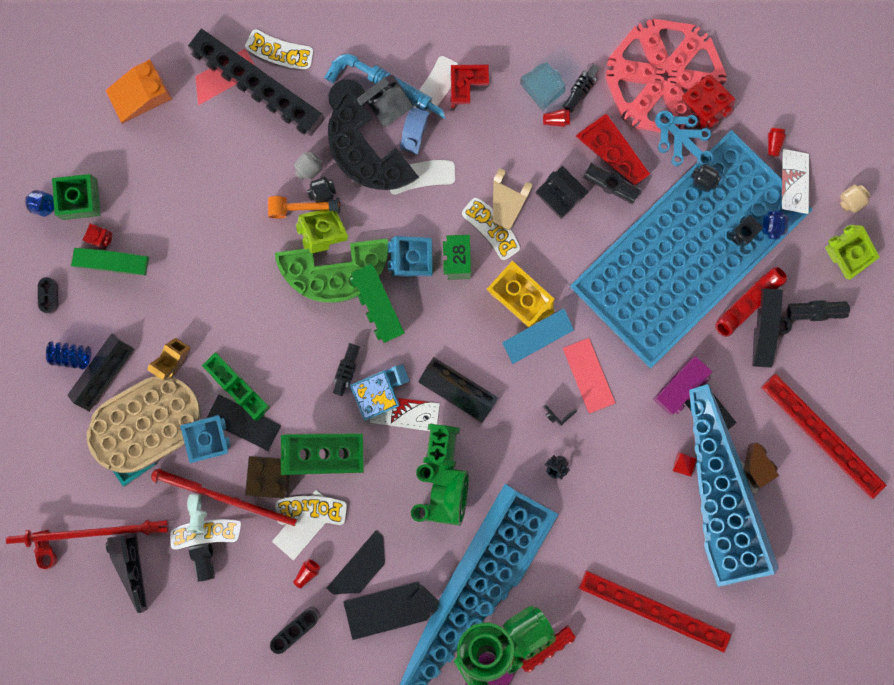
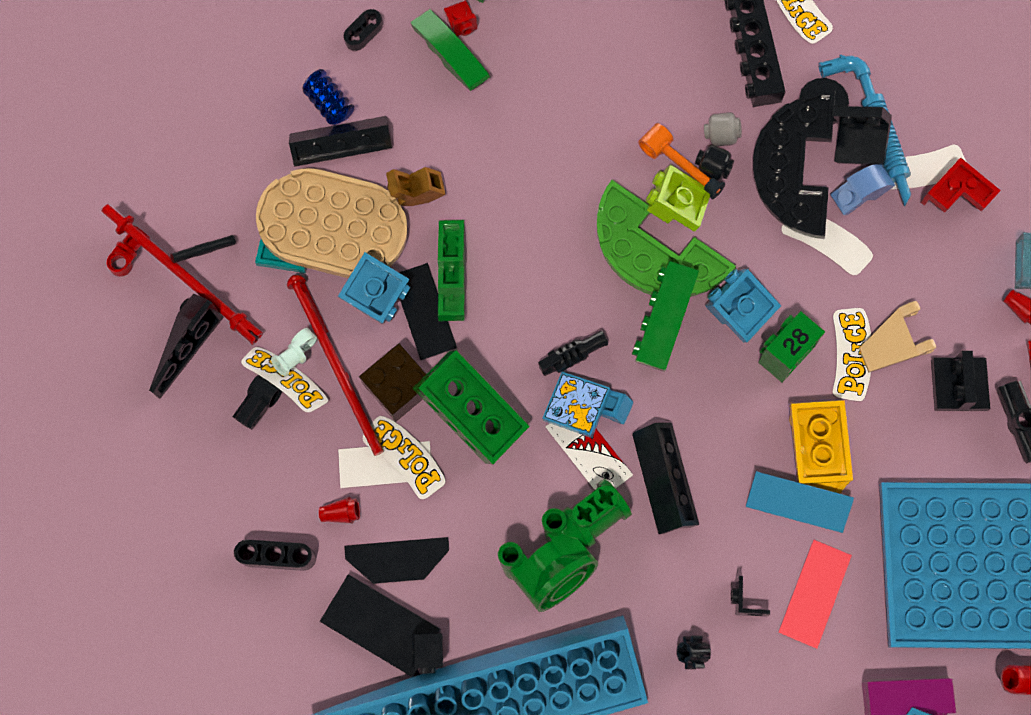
camera: 45 degrees right, 10 degrees down
none -> black piece [170,235,236,263]

